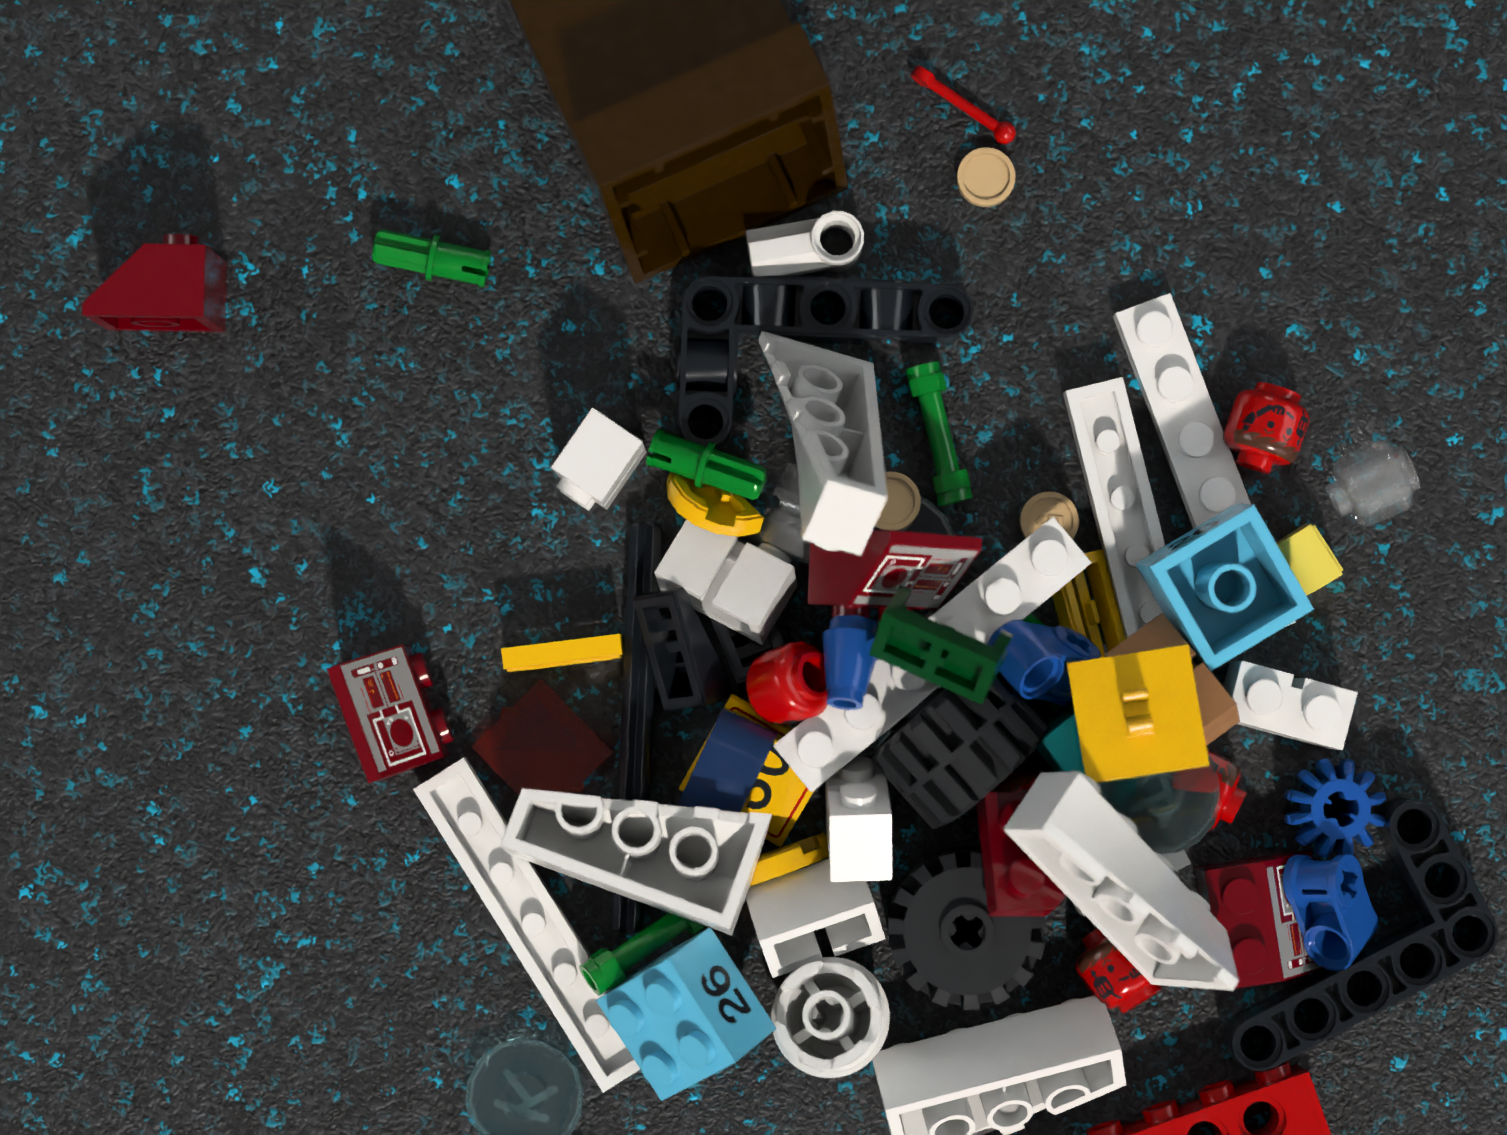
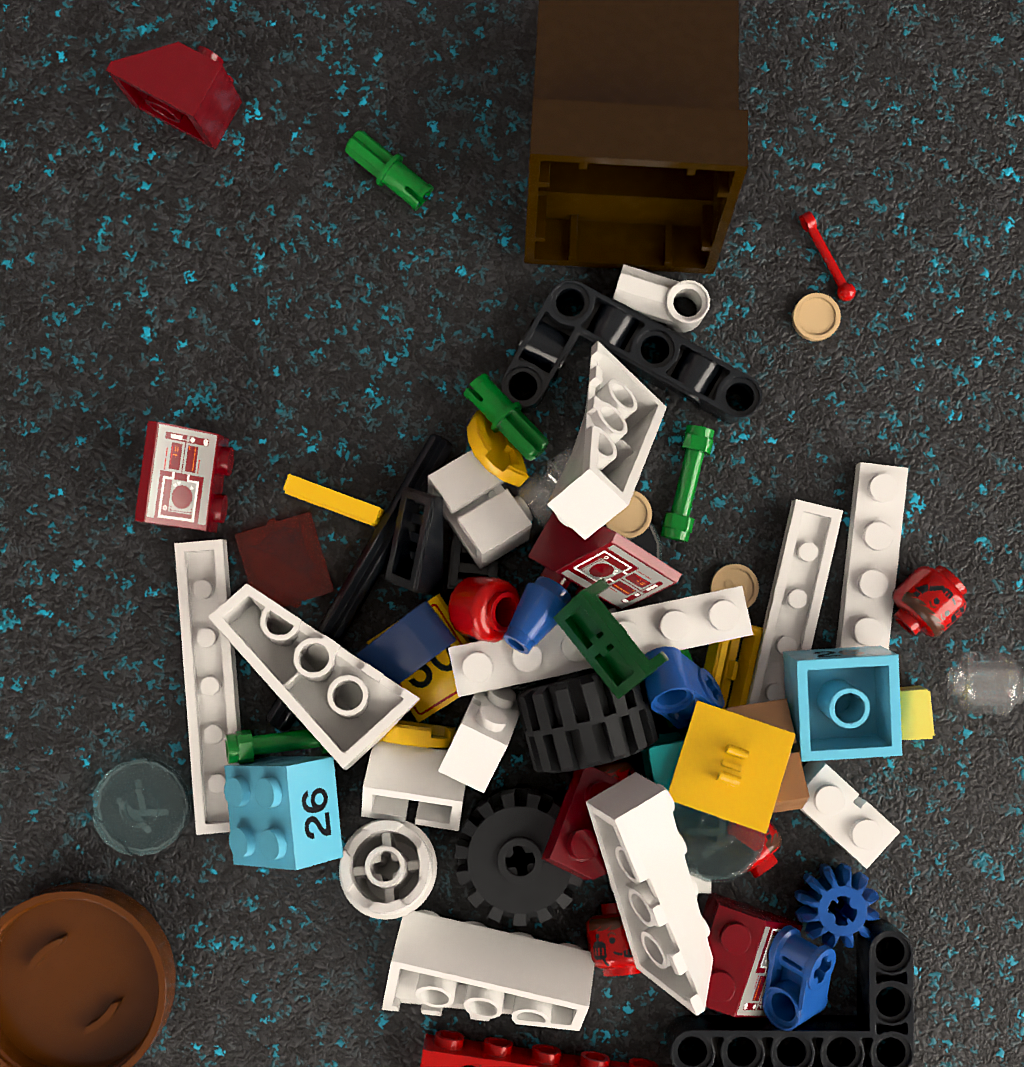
camera: 30 degrees right, 0 degrees up
white piece [551,408,647,511] -> none

